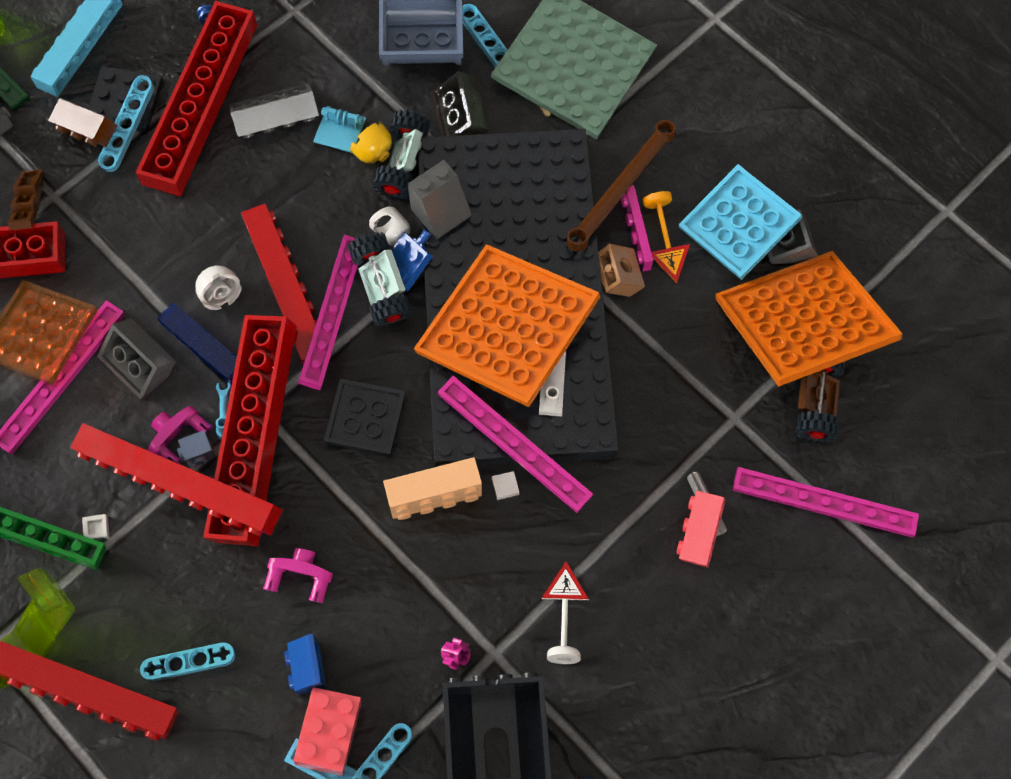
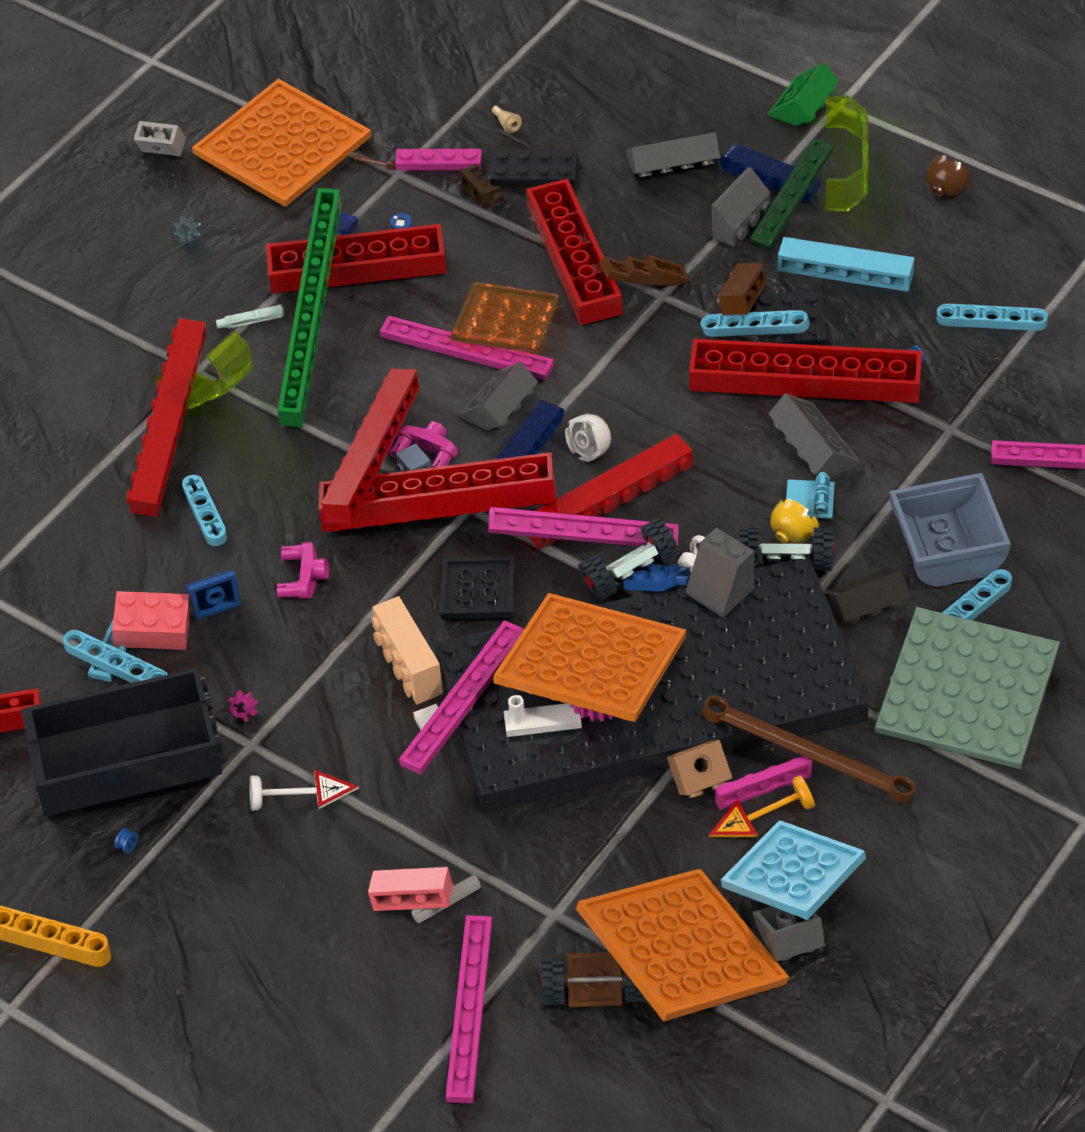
camera: 85 degrees right, 20 degrees down
white tile [82,514,110,540] -> none

